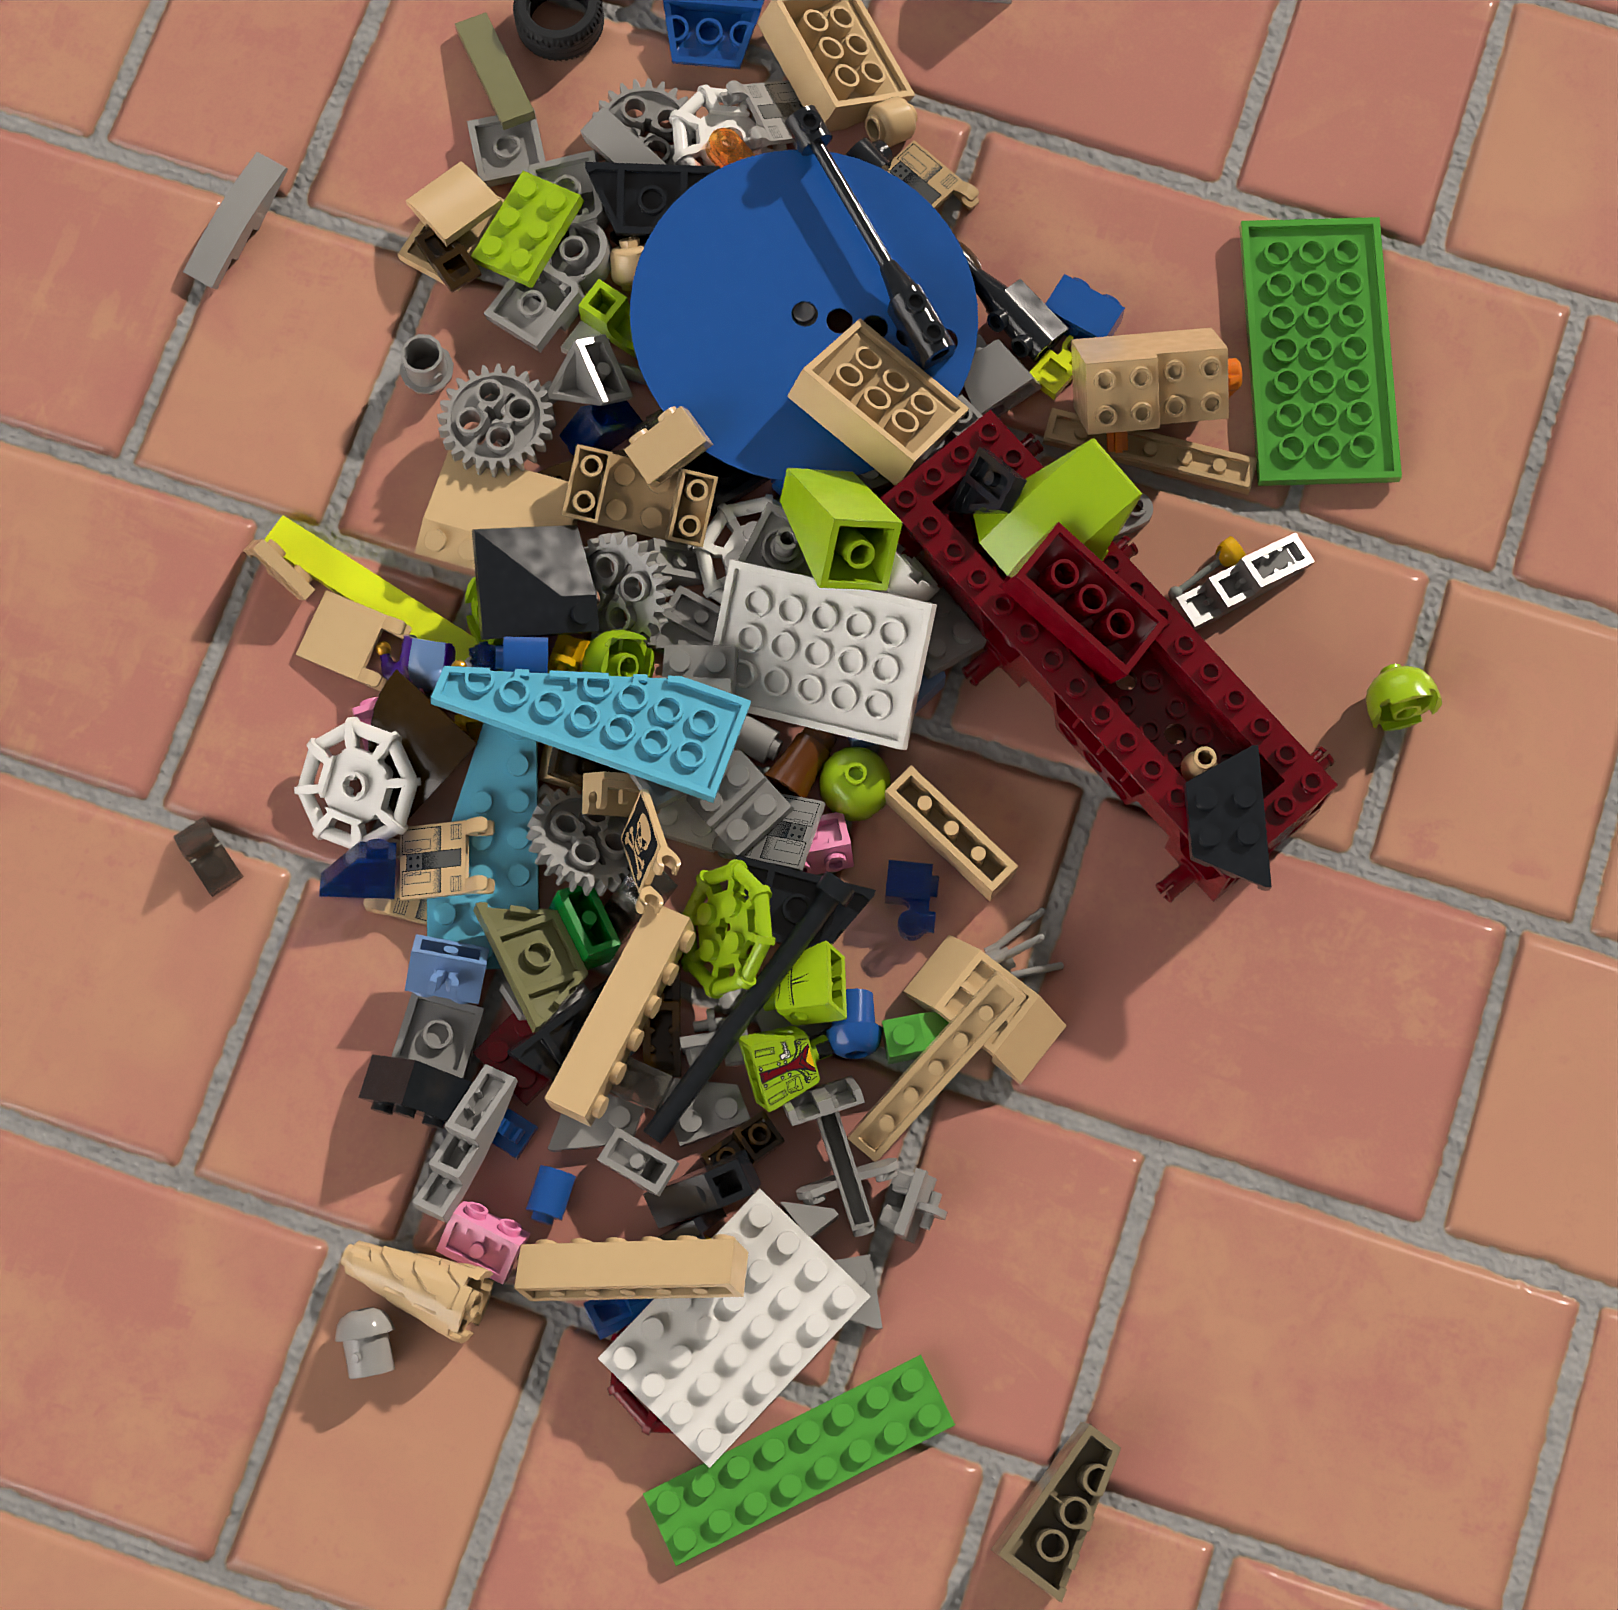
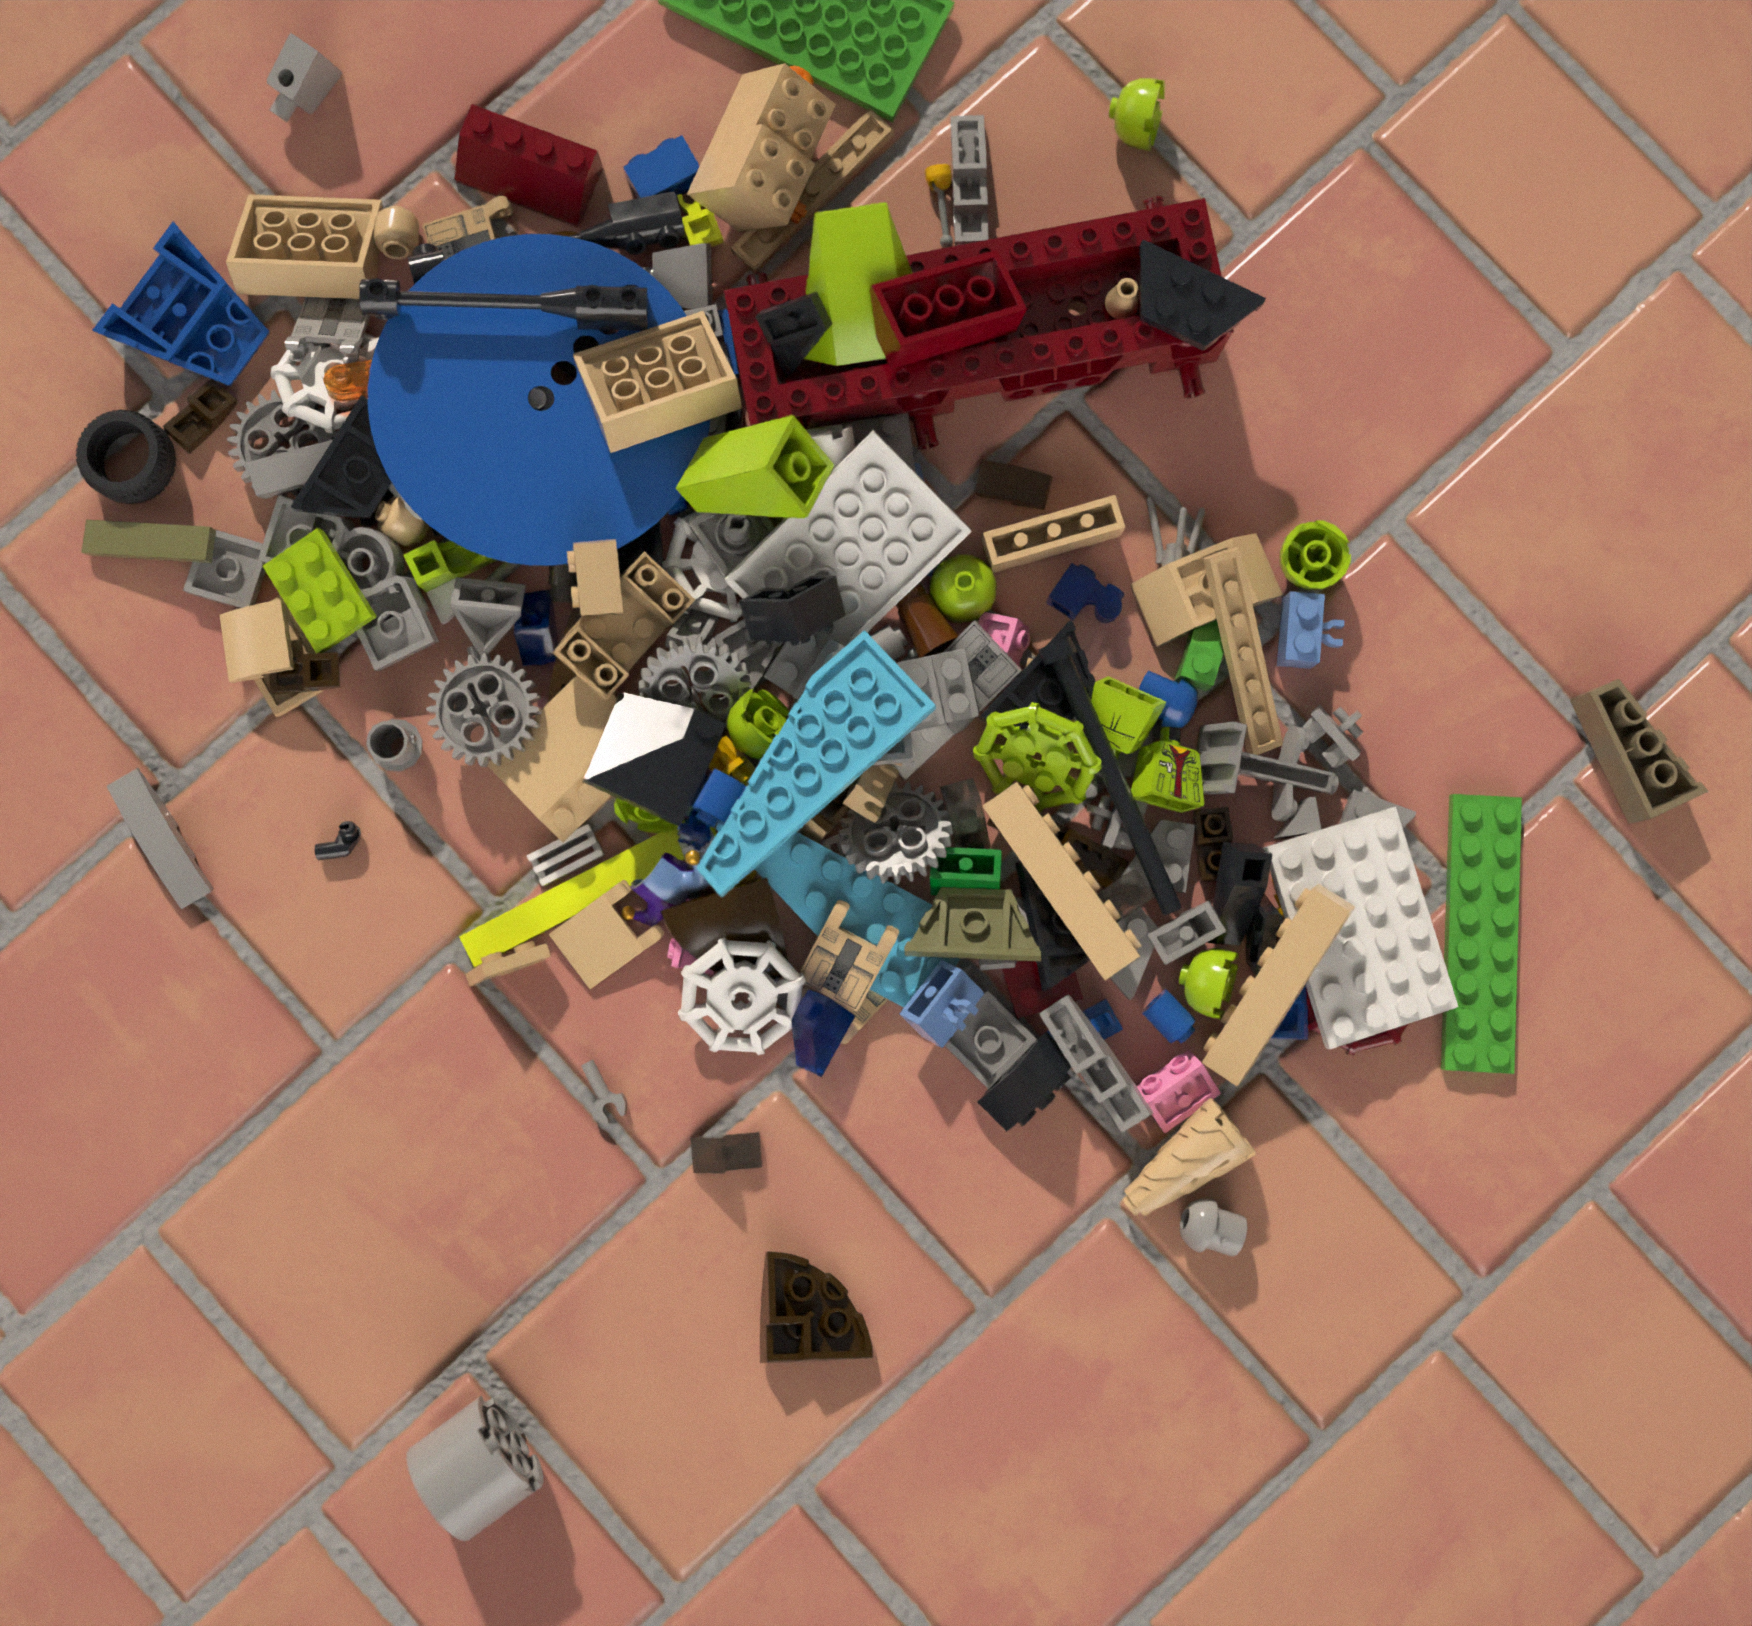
camera: 60 degrees left, 10 degrees up
tan flag [621,789,681,914] -> none
none -> dark brown slope [163,379,238,454]
none -> black arm [315,821,361,861]
none -> dark red slope [454,104,603,228]
none -> white tile [527,824,605,886]
none -> light grey bar [581,1060,627,1125]
none -> black brick [739,576,846,646]
none -> dark brown brick [760,1251,873,1364]
none -> dark brown slope [974,460,1053,510]
none -> lime cylinder [1179,948,1239,1020]
none -> medium blue brick [1277,591,1345,669]
none -> lime cylinder [1279,520,1351,591]

